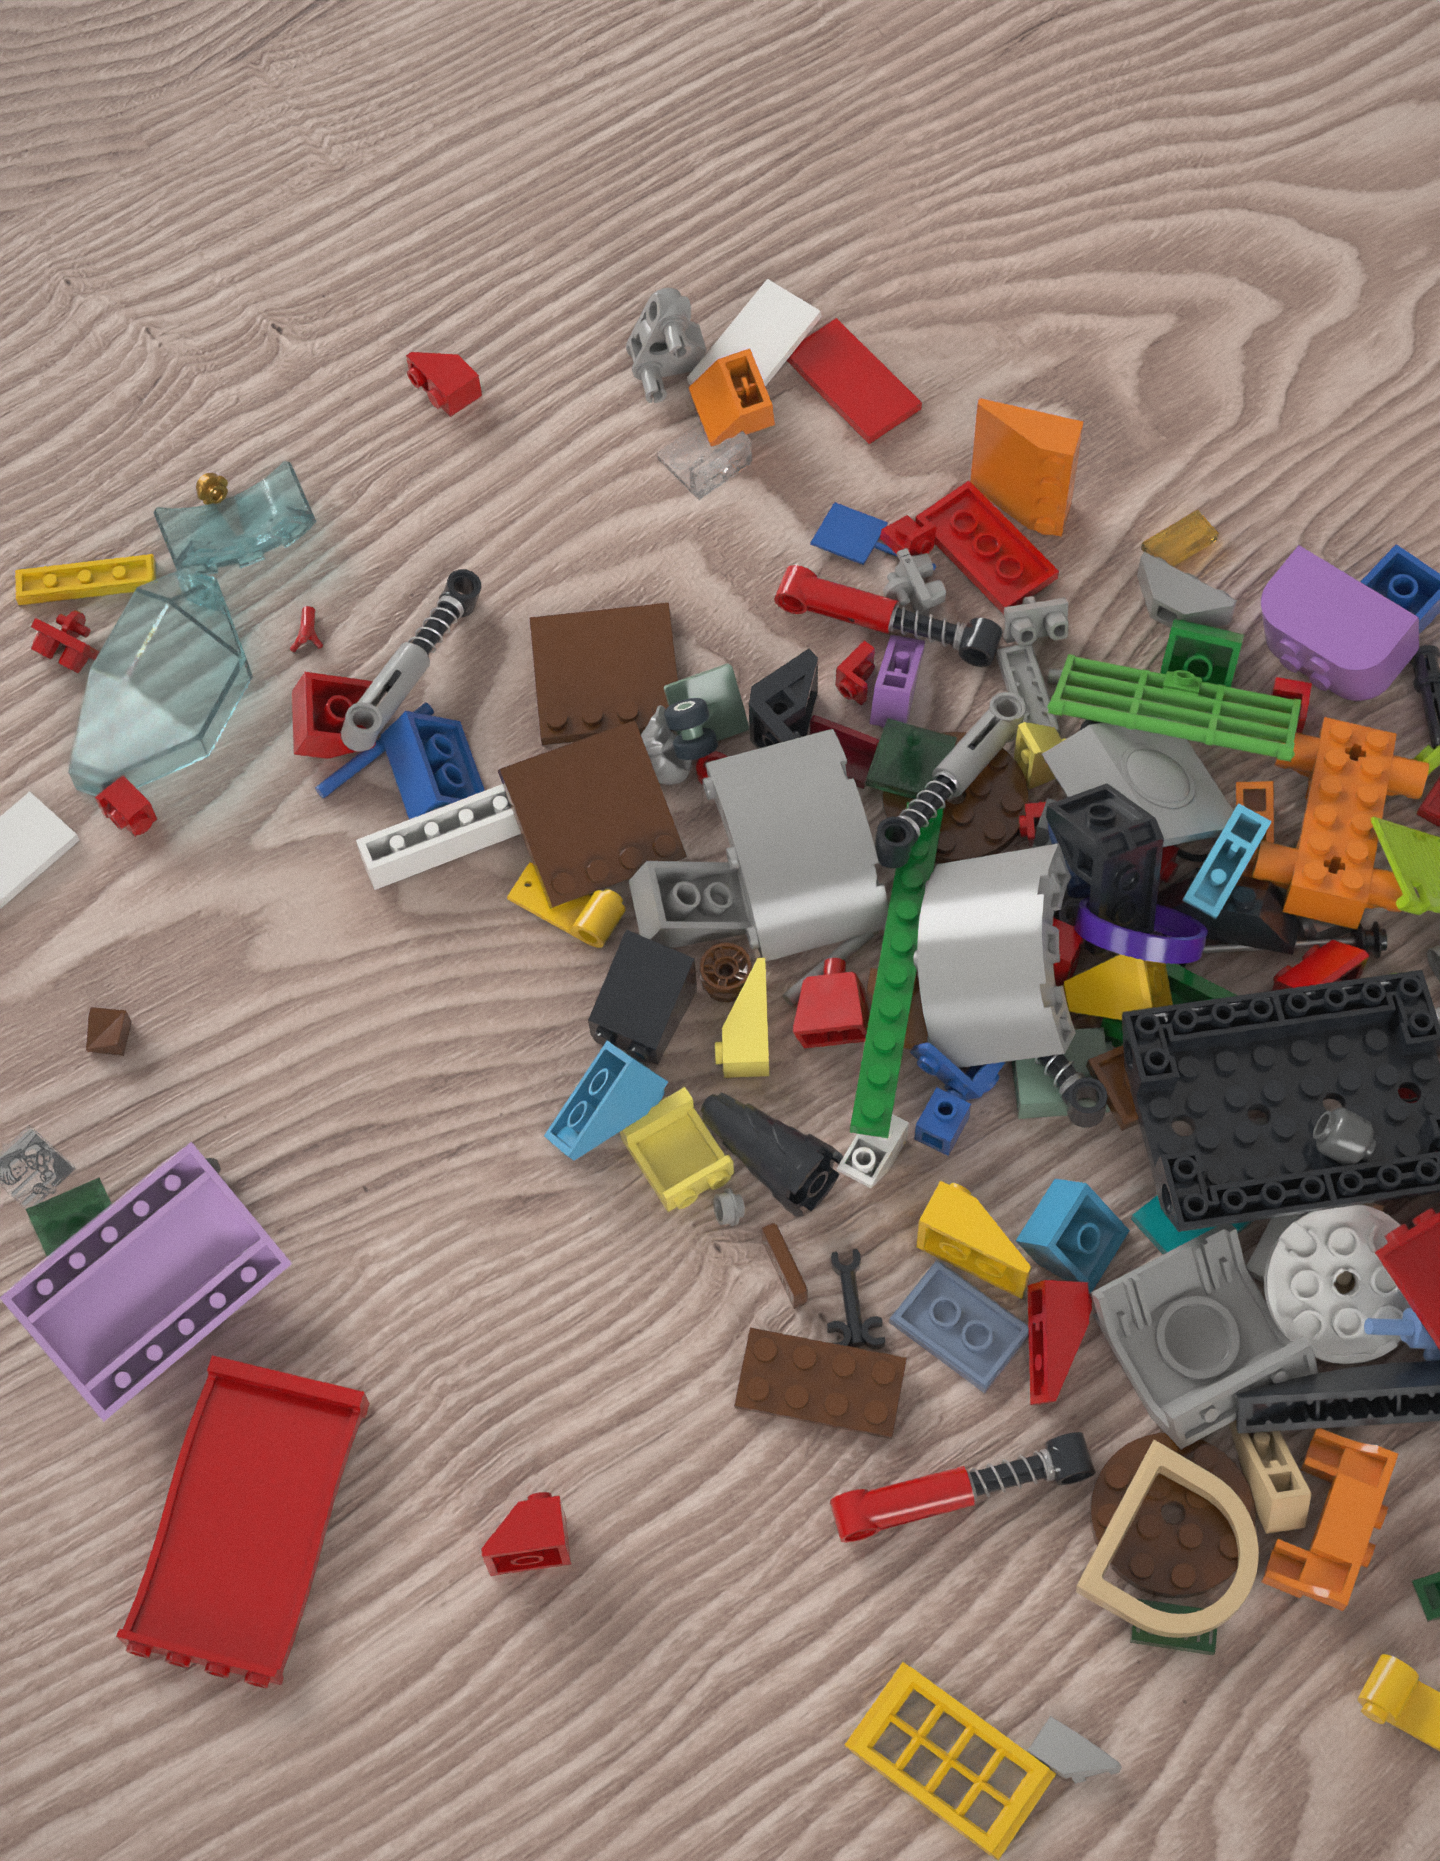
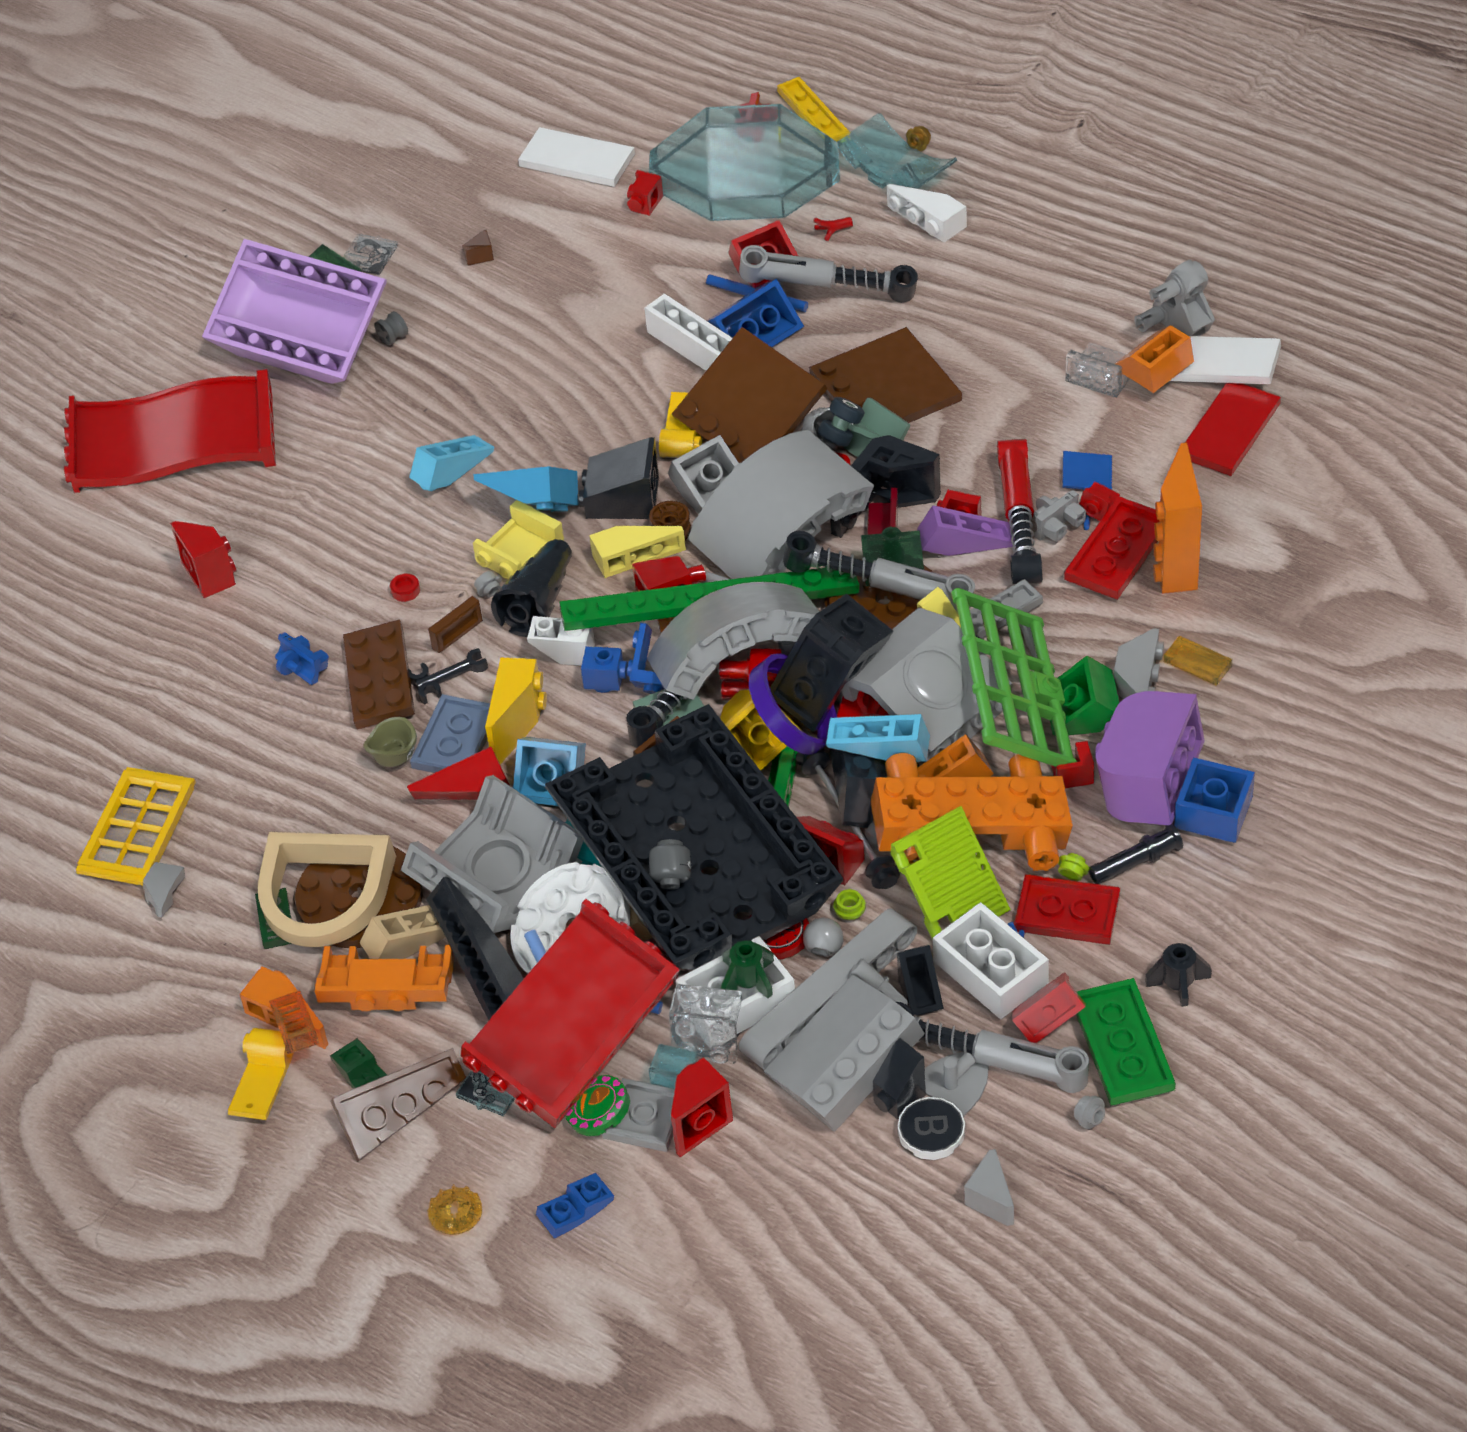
camera: 70 degrees right, 15 degrees down
red slope [406,352,482,417] -> none
piece [830,1432,1096,1543] -> none
light grey hips [1003,596,1068,646] -> none
none -> orange slope [240,966,329,1049]
none -> clear orange slope [269,990,319,1054]
none -> blue hips [275,632,329,685]
none -> olive helmet [363,717,417,767]
none -> red tile [390,573,420,602]
none -> medium azure slope [409,435,495,491]
none -> white slope [887,184,967,242]

